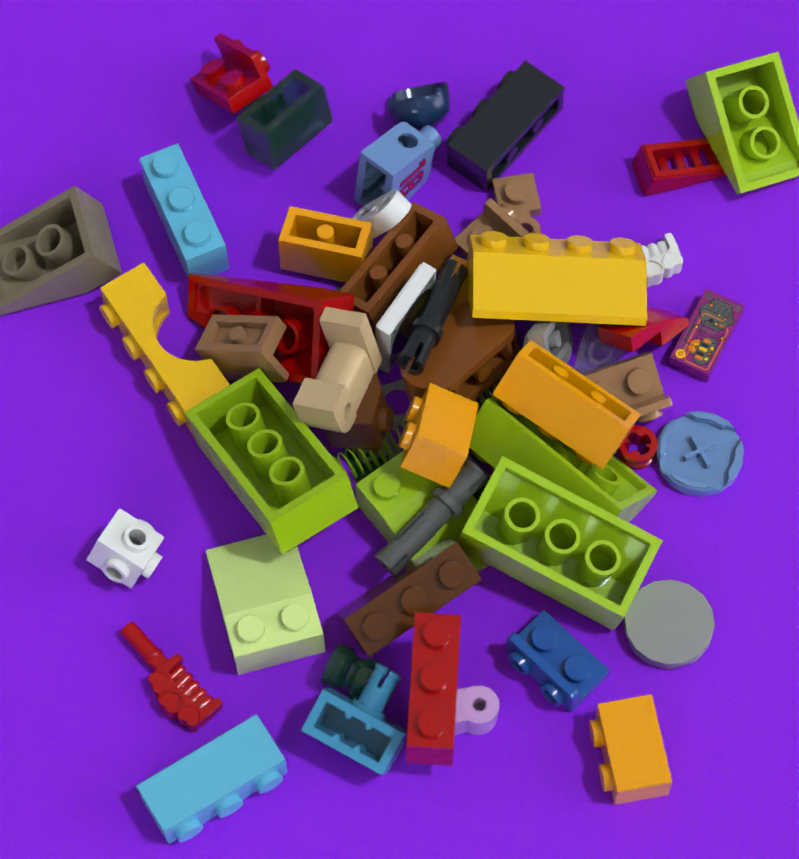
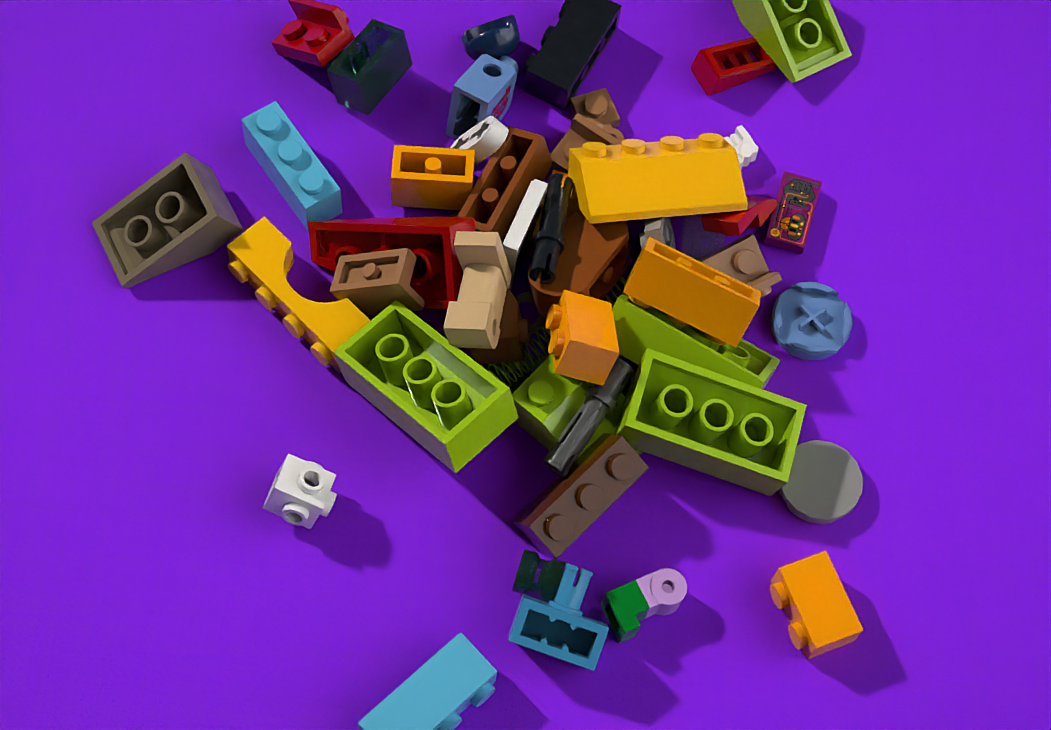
camera: 20 degrees left, 0 degrees up
red piece [120,621,223,732] -> none
yellowish green slope [206,534,325,675] -> none
red brick [406,612,461,766] -> none
blue bracket [506,610,610,713] -> none
red bush [617,425,658,470] -> none

